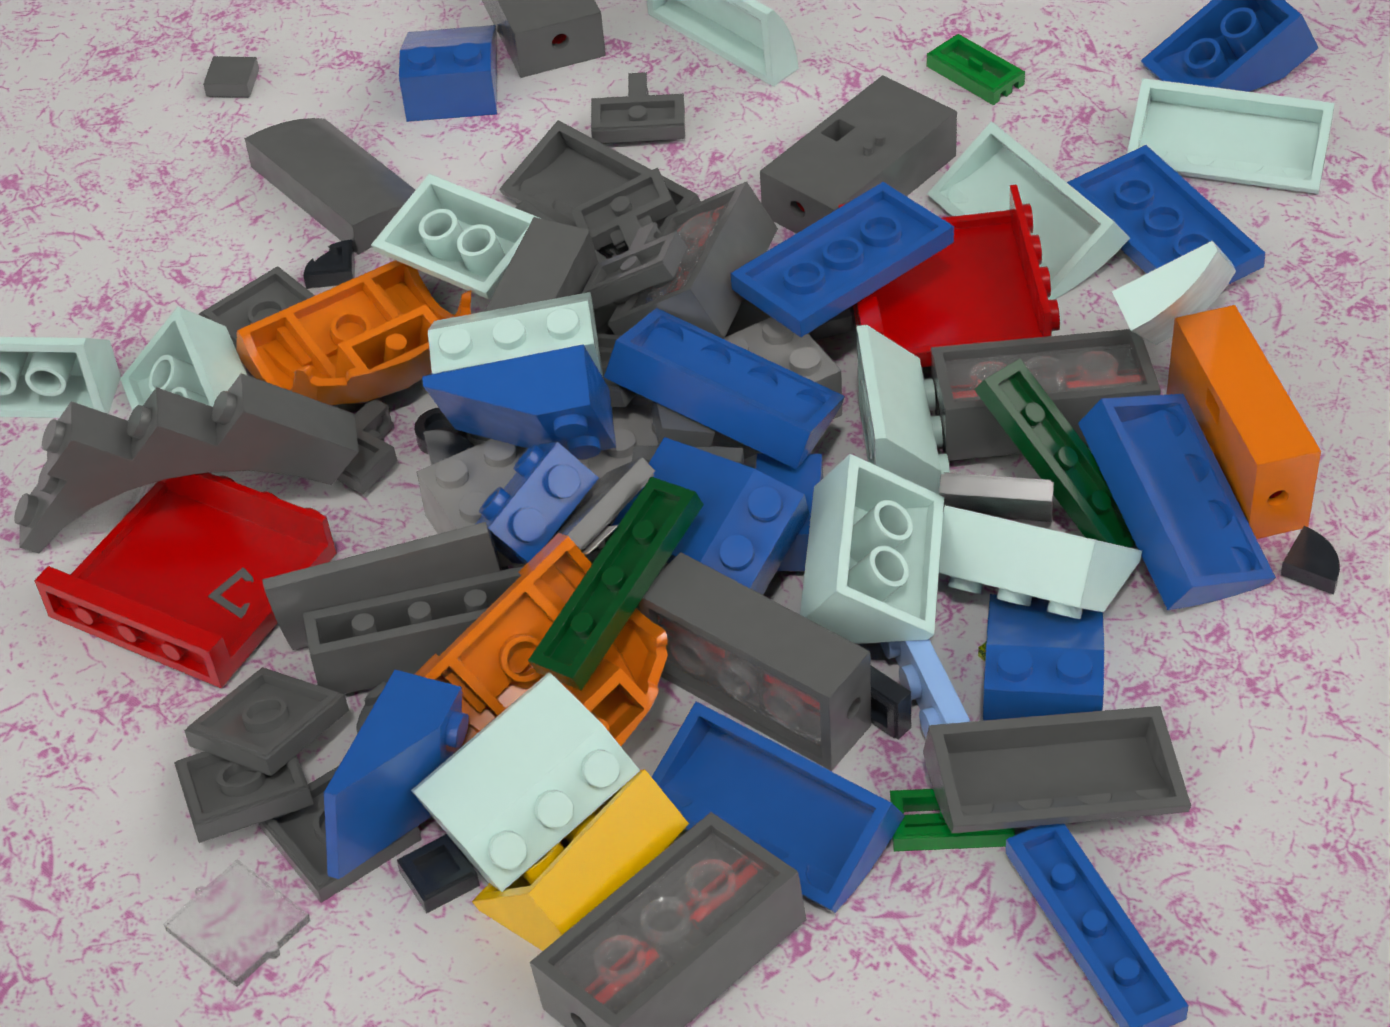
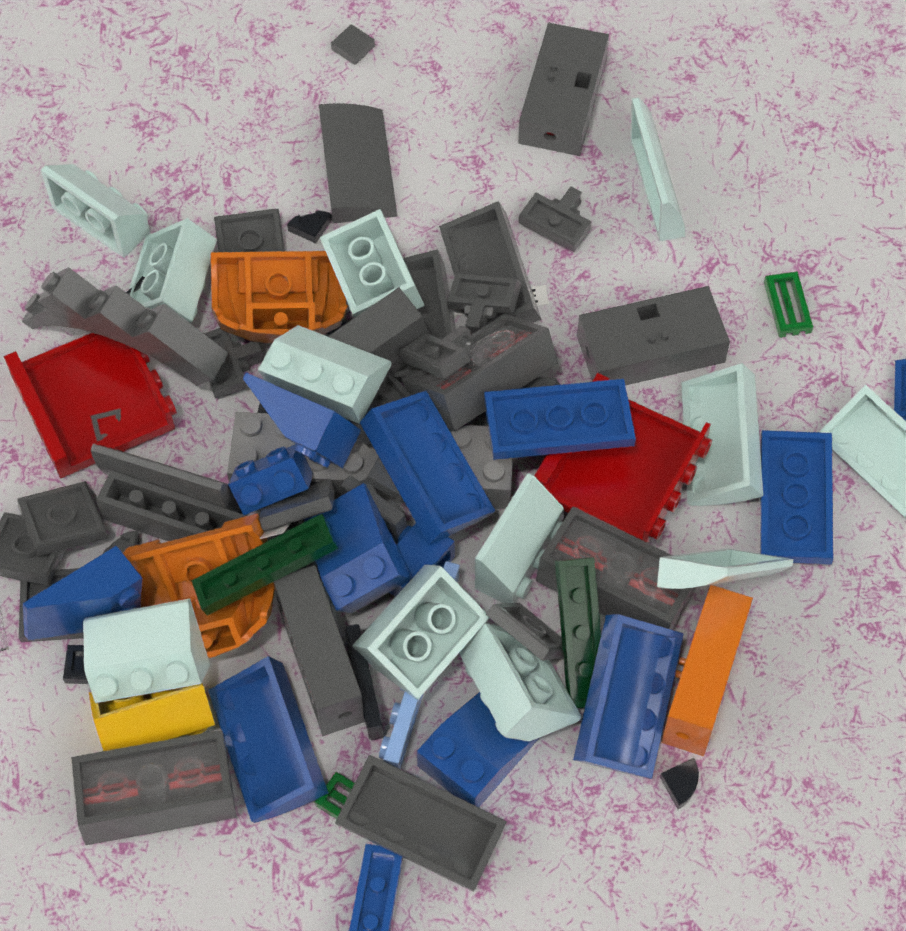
camera: 30 degrees right, 15 degrees up
blue slope [399,25,497,122] -> none

